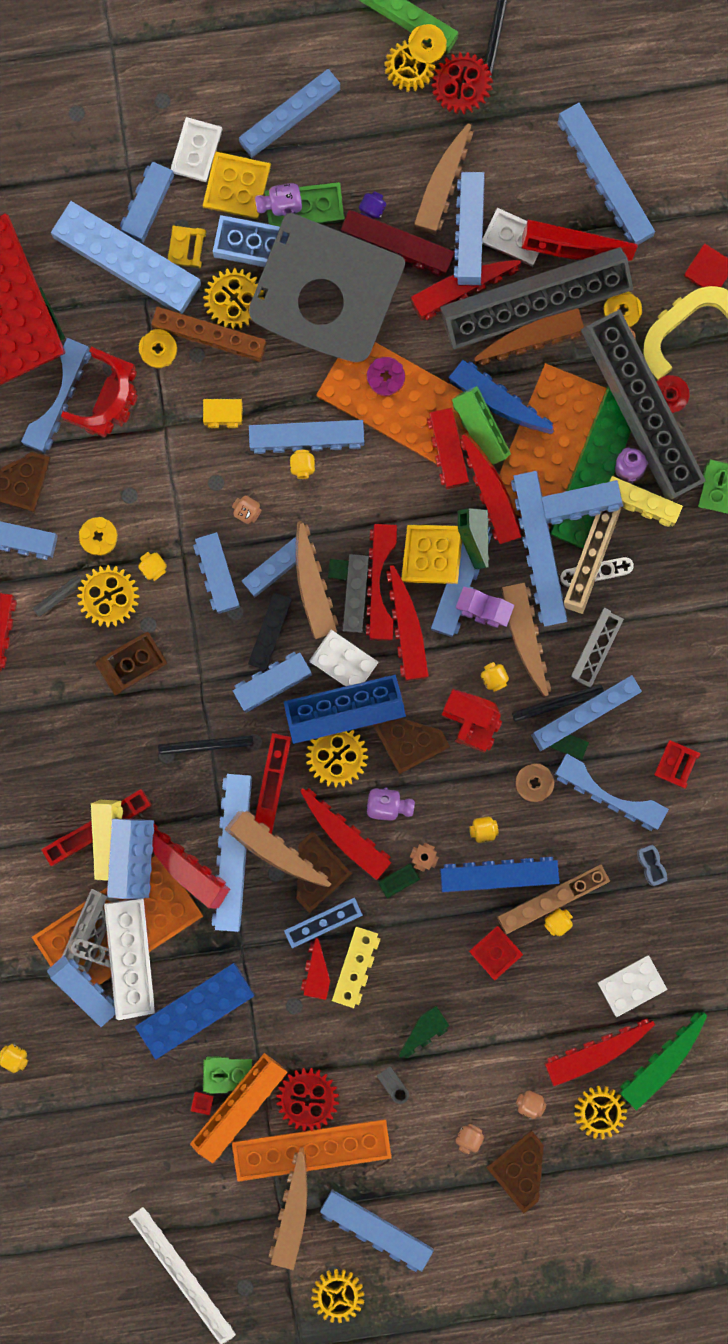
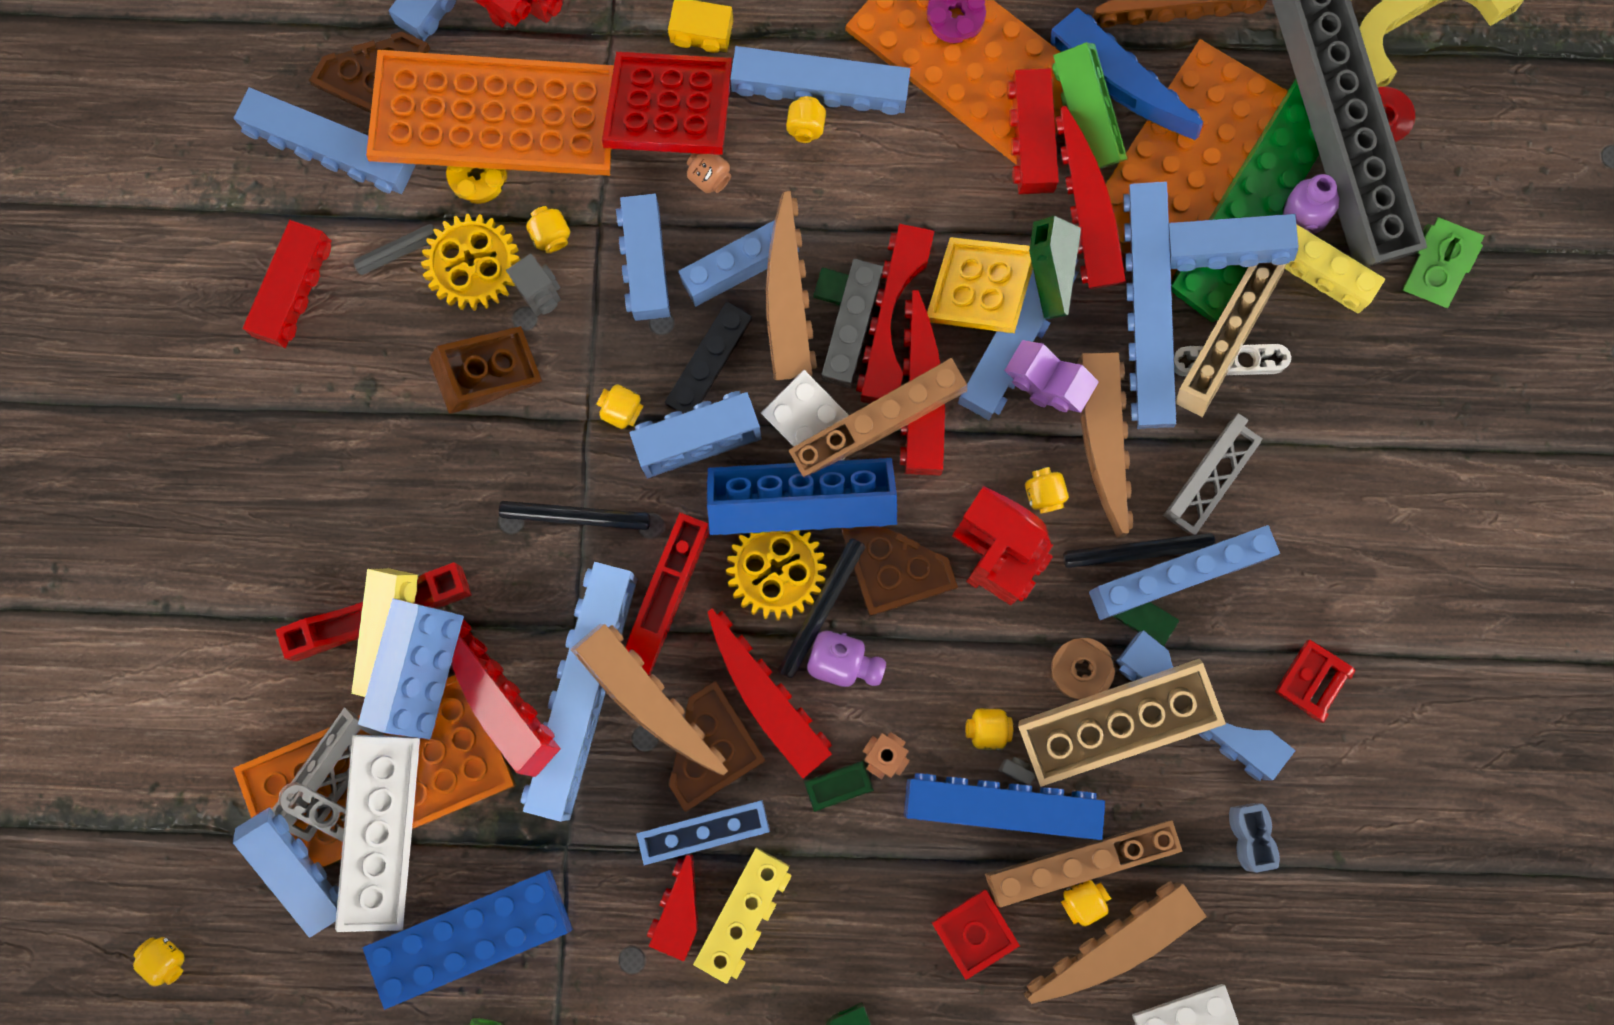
camera: 10 degrees right, 5 degrees down
none -> orange plate [366,50,614,176]
none -> dark grey brick [506,253,561,317]
none -> yellow head [596,384,644,429]
none -> red plate [602,51,733,155]
none -> black axle [778,538,865,678]
none -> medium nougat slope [788,358,967,477]
none -> dark grey plate [998,757,1035,785]
none -> tan brick [1018,658,1226,787]
none -> medium nougat slope [1024,881,1207,1004]

